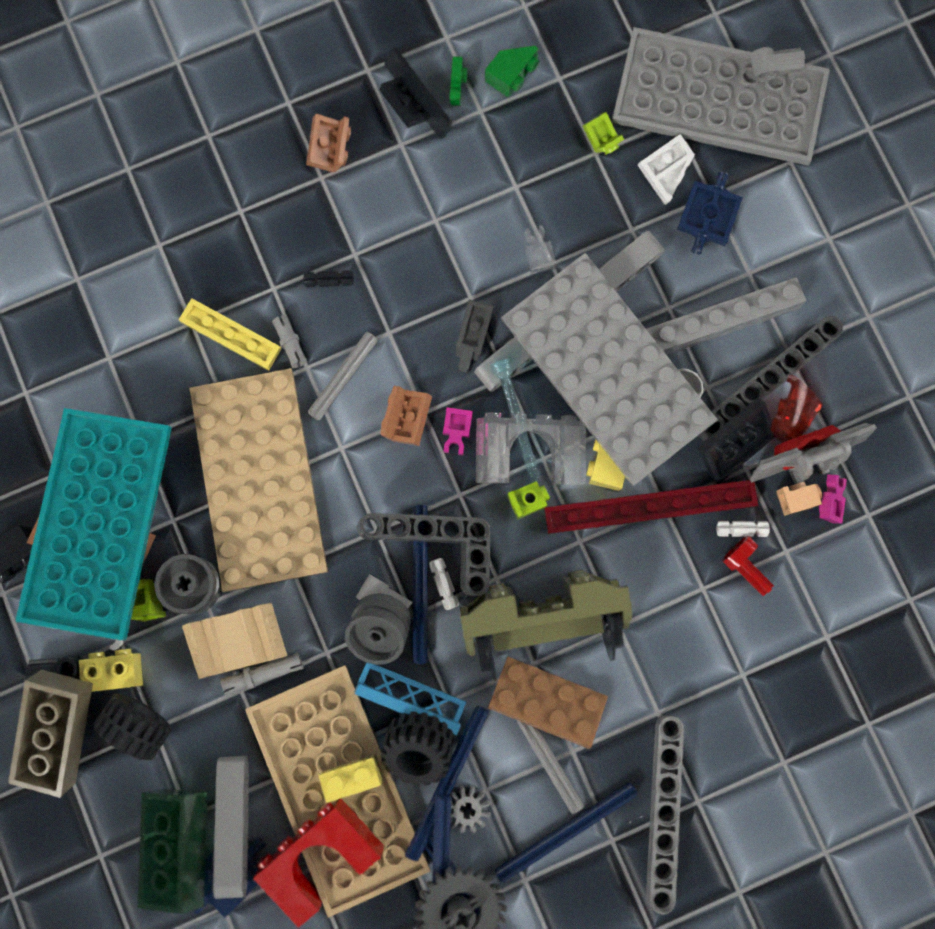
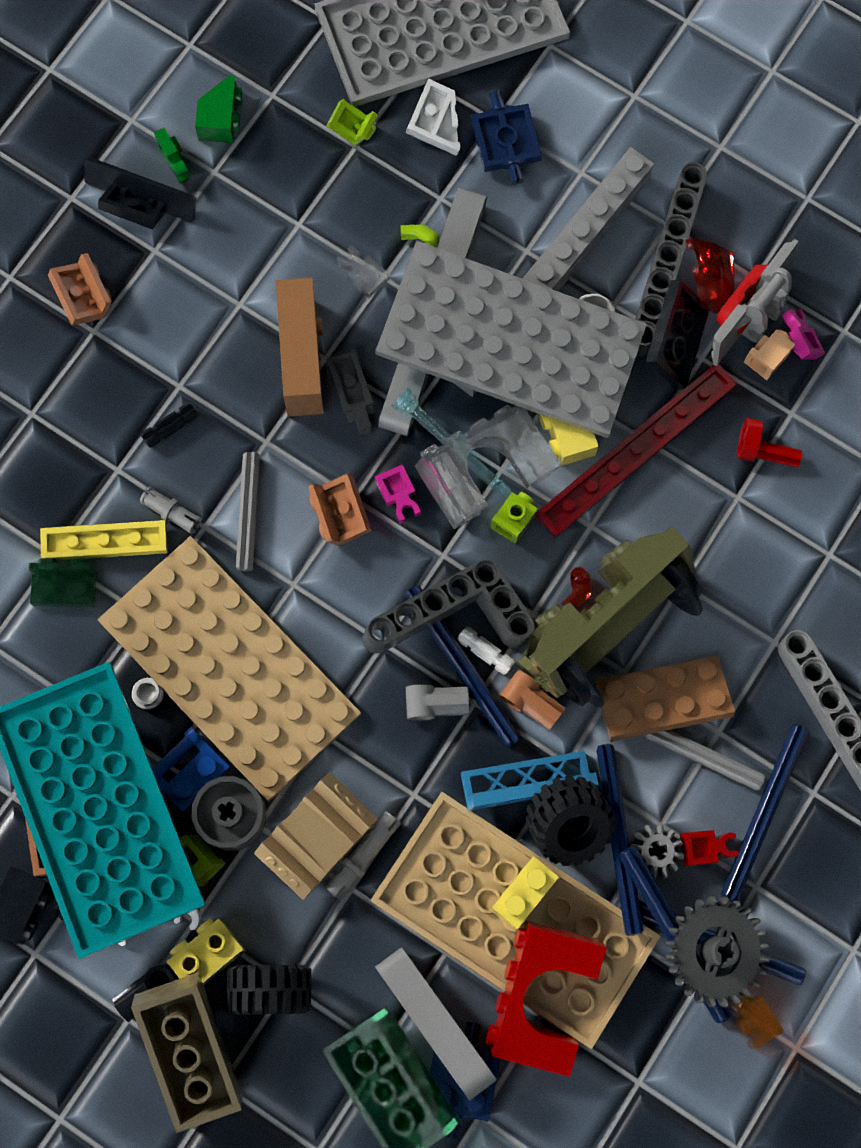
camera: 40 degrees left, 5 degrees down
dark grey wheel [345,593,411,665] -> none
white axle [716,521,770,537] -> none
none -> clear green bracket [29,558,97,607]
none -> white plate [132,678,164,710]
none -> blue plate [152,727,231,813]
none -> medium nougat brick [276,278,324,417]
none -> lime arm [400,224,441,248]
none -> nougat piece [499,670,566,731]
none -> clear red arm [560,567,591,609]
none -> red plate [679,830,739,867]

